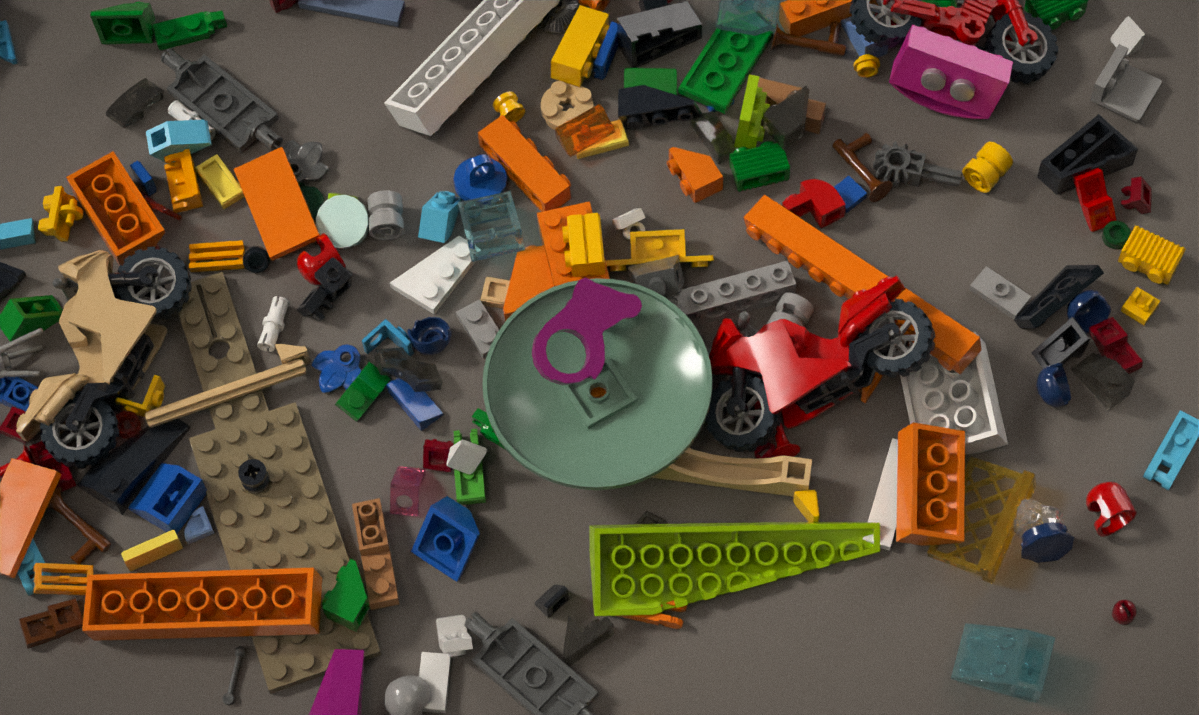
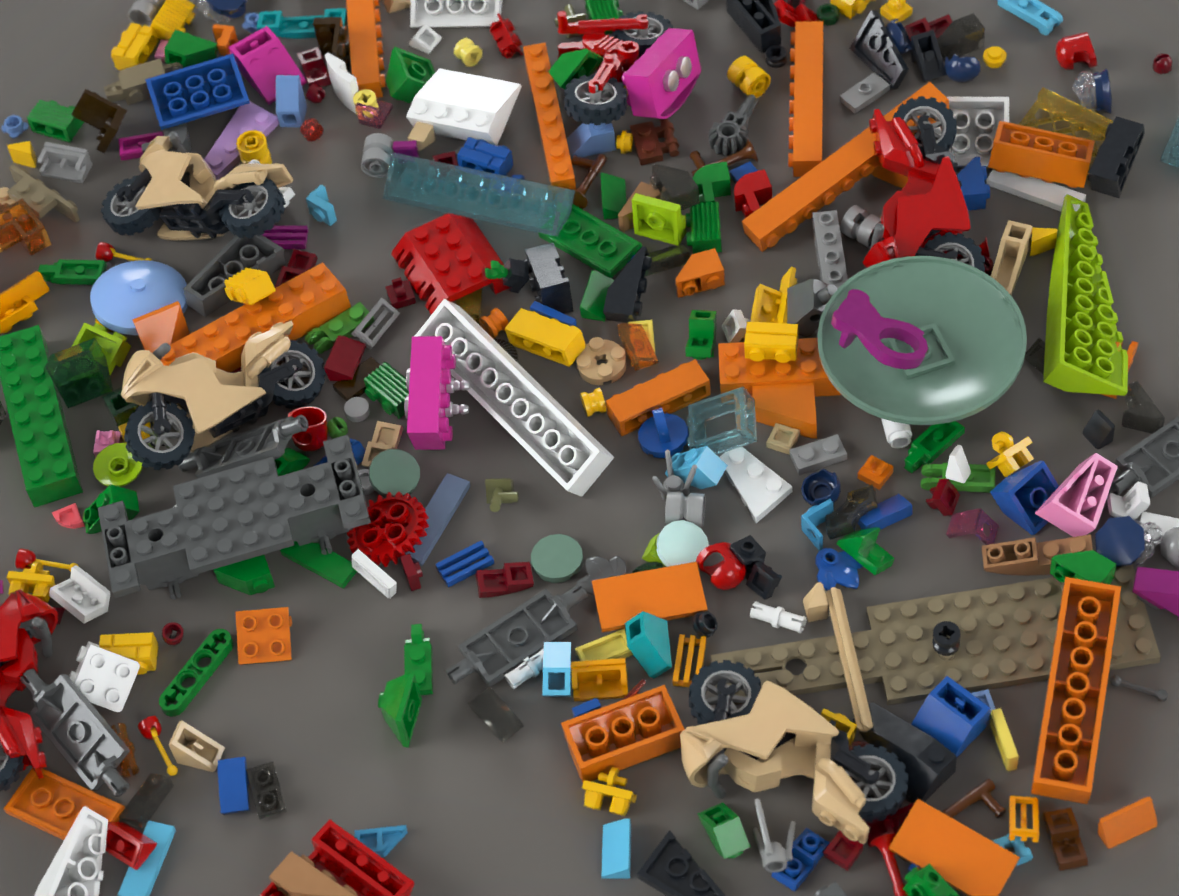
camera: 75 degrees left, 10 degrees down
none -> blue tile [435,540,495,588]
none -> dark red slope [476,562,534,598]
none -> olive arm [485,478,519,512]
none -> sand green tile [531,534,583,583]
none -> green slope [600,173,627,220]
none -> teal slope [625,611,672,679]
none -> copper plate [630,118,679,166]
none -> light grey plant [652,450,697,500]
none -> green brick [686,310,717,360]
none -> green brick [692,162,731,204]
none -> black bush [766,45,787,68]
none -> orange brick [788,21,823,177]
none -> orange tile [857,455,894,490]
none -> blue slope [957,156,990,211]
none -> yellow plate [983,46,1007,68]
none -> yellow hips [986,431,1034,478]
none -> bright pink wedge [1035,453,1118,537]
none -> black wedge [1088,116,1145,198]
none -> dark blue piece [1095,516,1163,567]
none -> orange slope [1097,796,1157,849]

